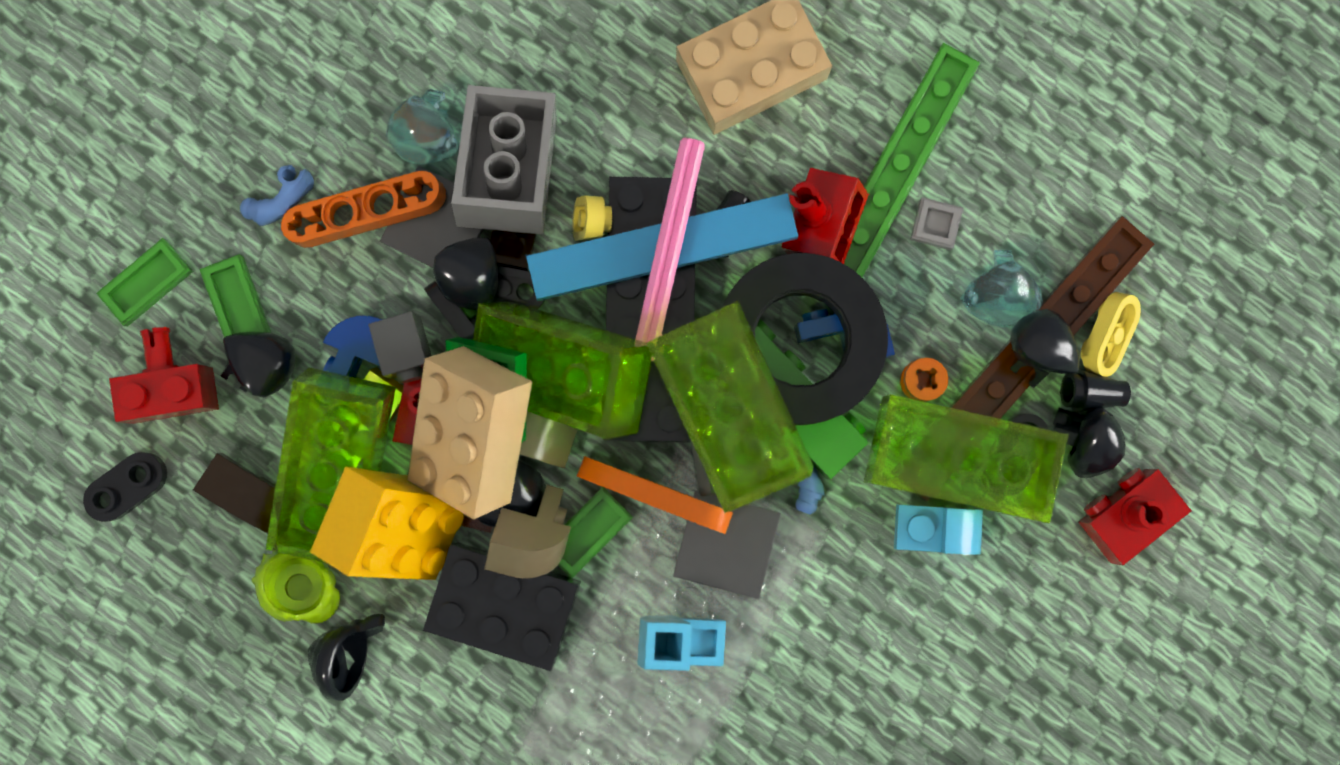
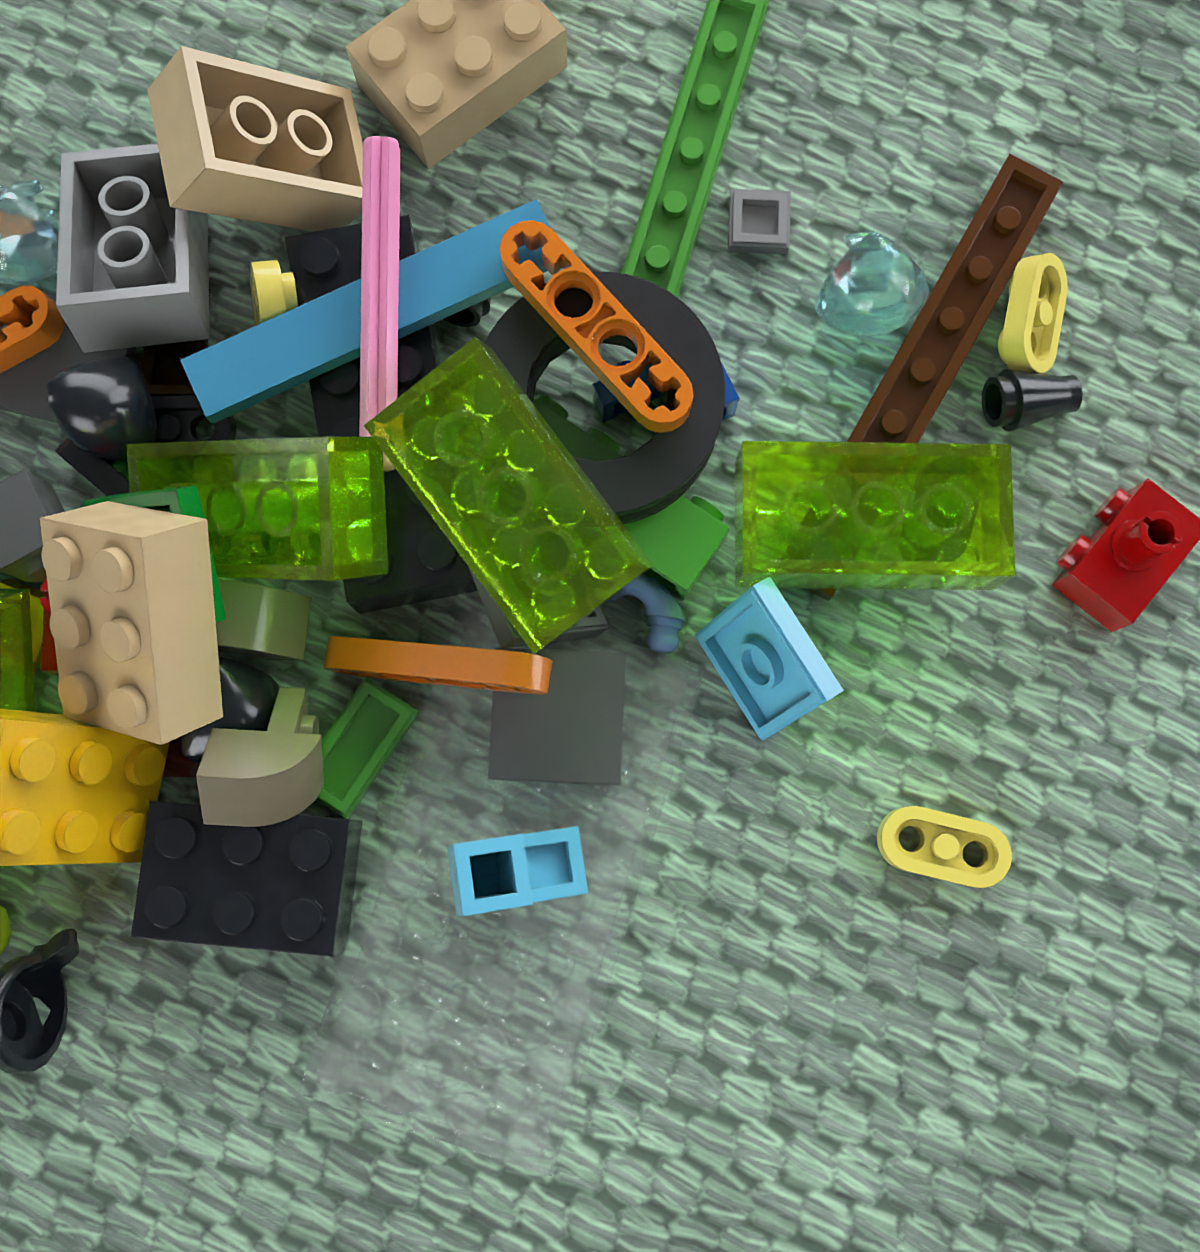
camera: 10 degrees left, 5 degrees down
red brick [781,168,869,264] -> none
medium azure brick [894,504,983,555] -> none
orange wheel [900,357,949,402] -> none
black piece [1010,309,1079,388] -> none
black piece [1050,408,1125,478] -> none
none -> tan brick [147,46,363,232]
none -> orange beam [500,220,694,433]
none -> medium azure tile [695,577,844,741]
none -> light yellow plate [877,806,1012,888]

